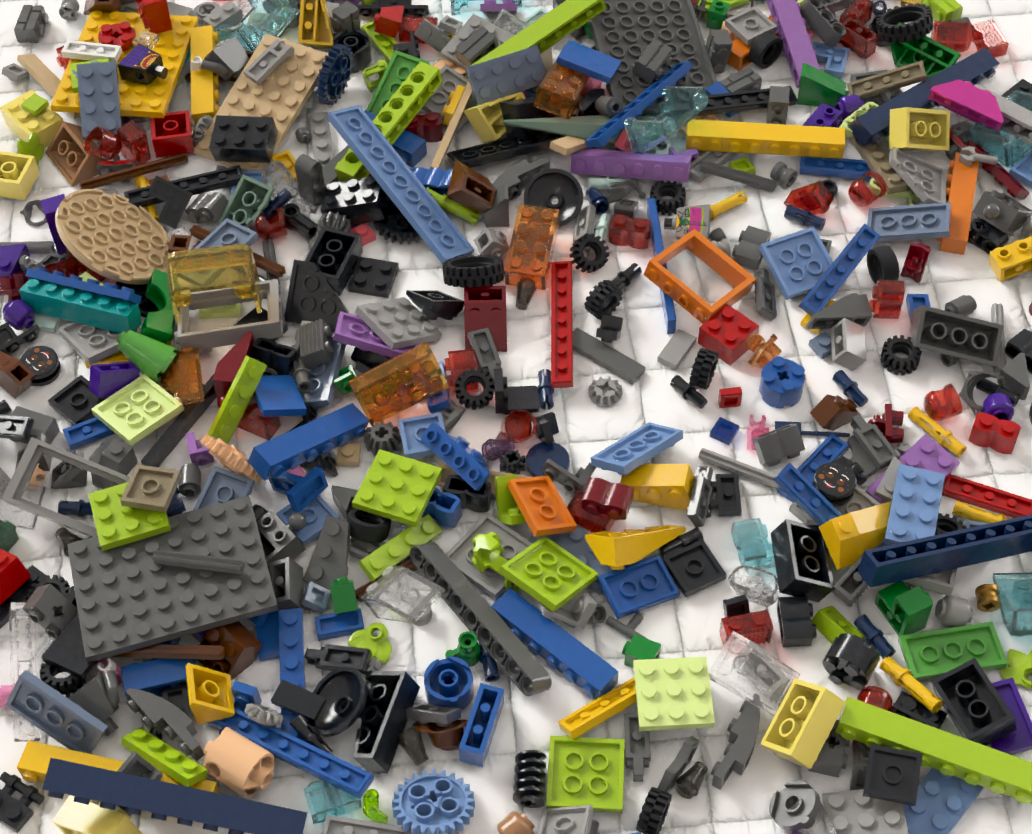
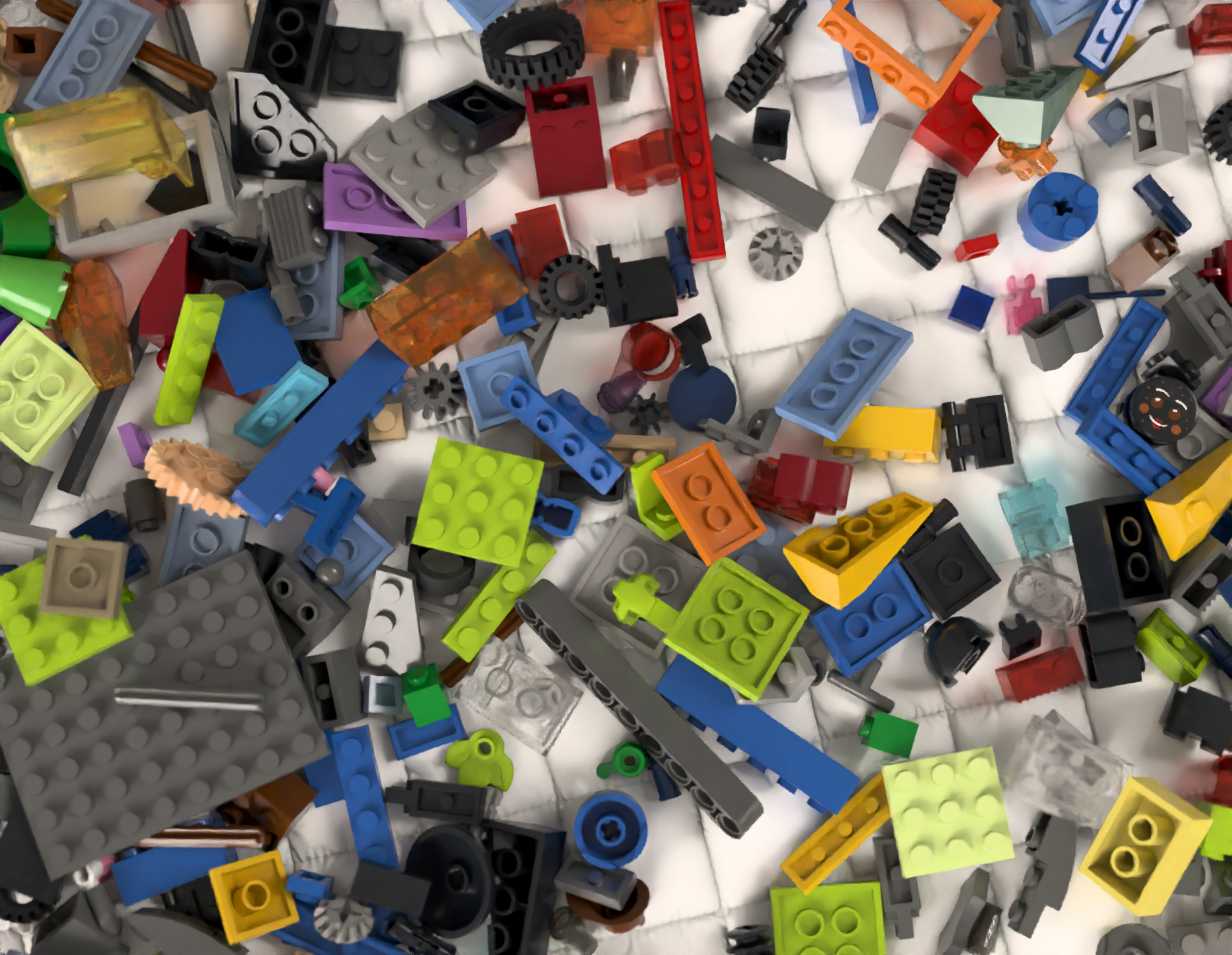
camera: 10 degrees left, 30 degrees up
blue brick [459,683,504,768] -> none
dark grey hinge [467,328,502,381] -> none
dark grey hinge [686,465,713,527] -> none
light grey axle [698,448,780,489] -> none
none -> medium azure tile [233,361,328,449]
none -> clear red brick [609,128,687,197]
none -> black cylinder [924,616,995,689]
none -> sand green wedge [972,64,1087,148]

